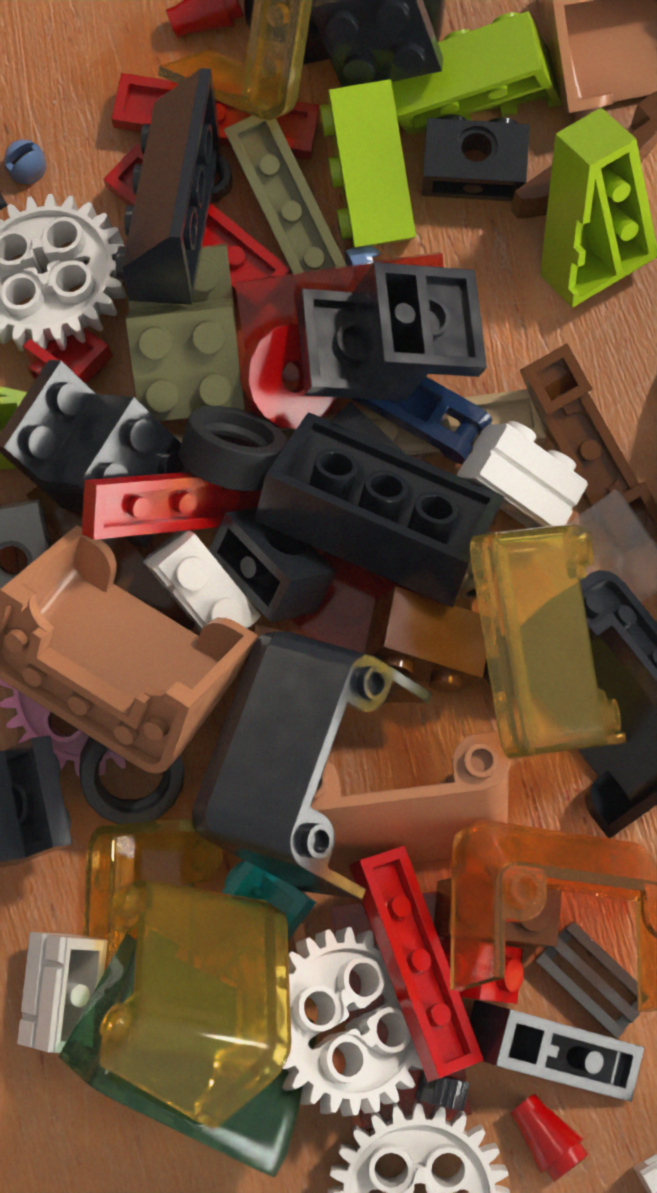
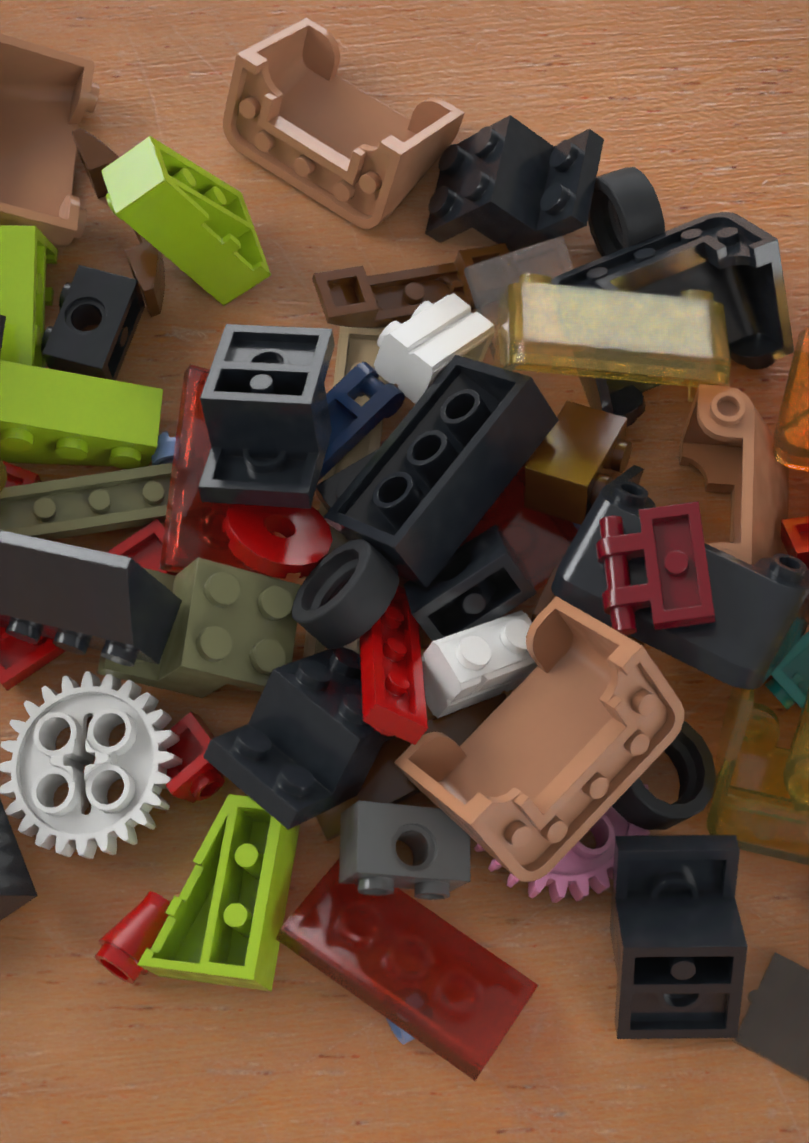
camera: 80 degrees left, 10 degrees down
none -> dark red plate [596,501,716,636]

